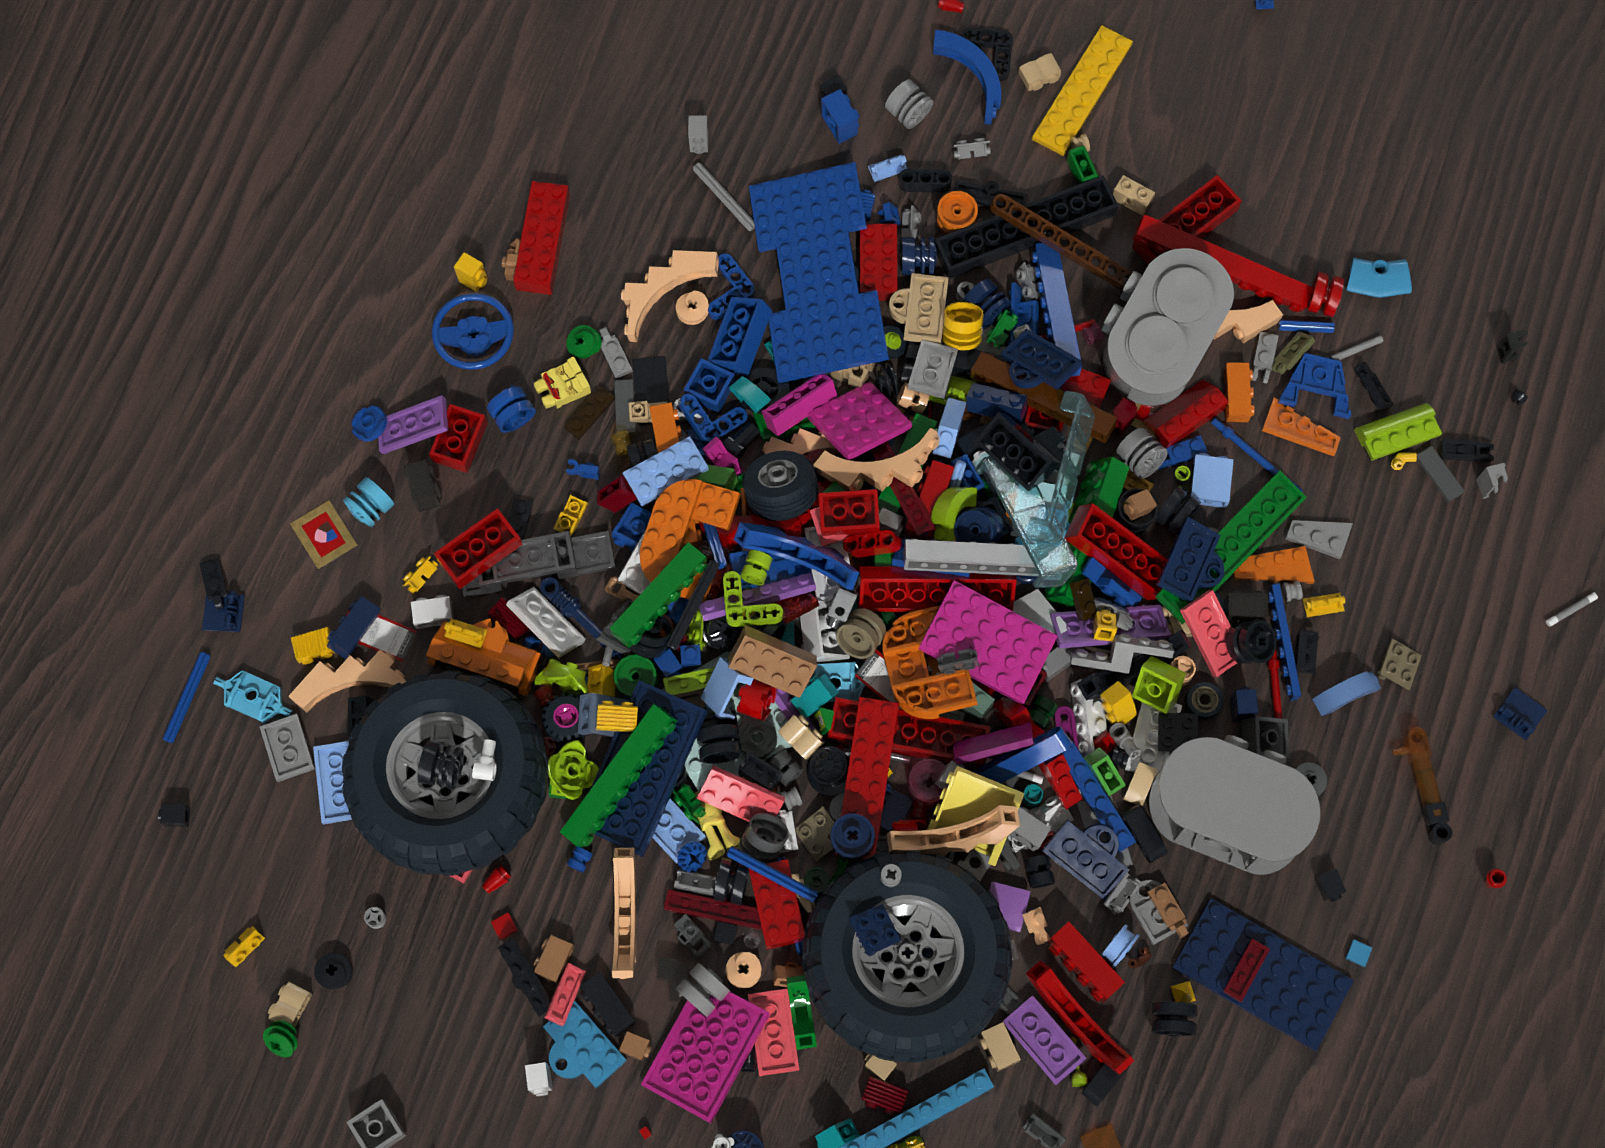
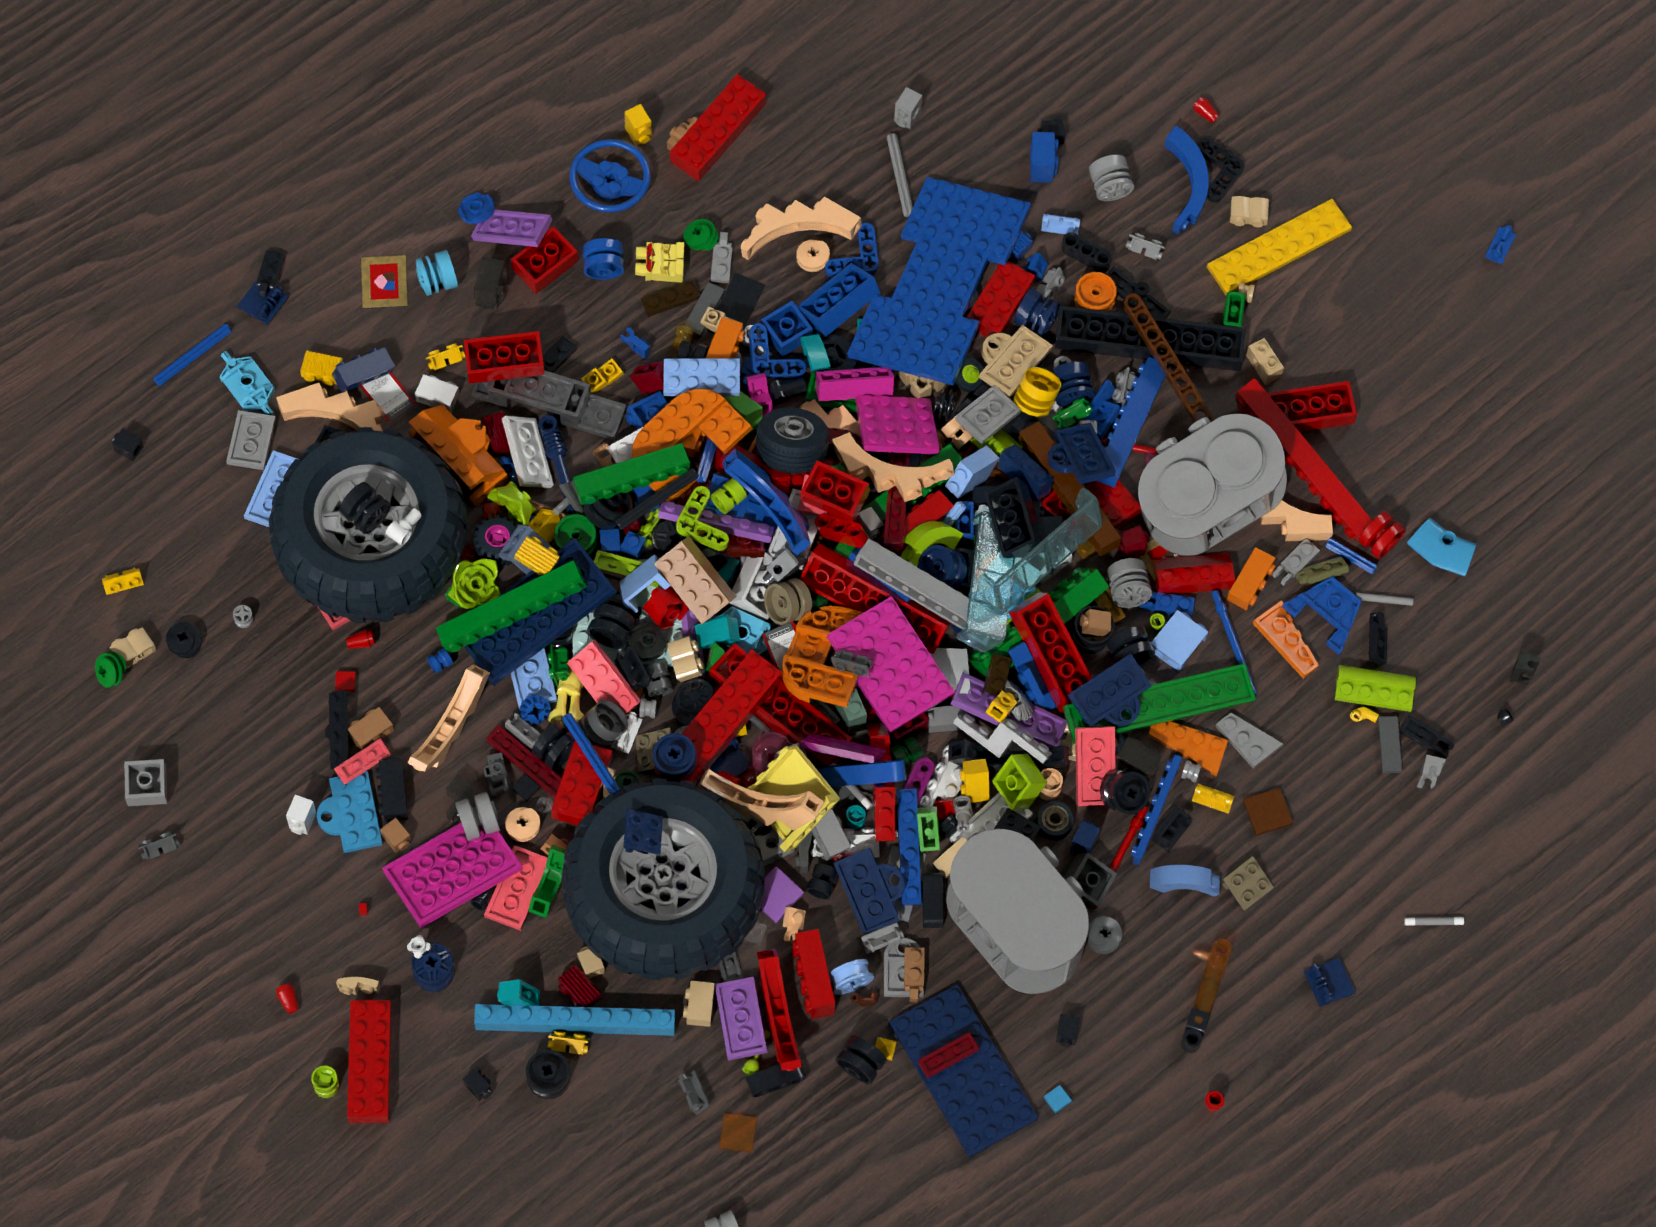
camera: 25 degrees right, 5 degrees down
yellow hinge [444,619,488,649] -> none
light grey wheel [881,864,902,887] -> none
none -> reddish brown tile [1243,788,1293,836]

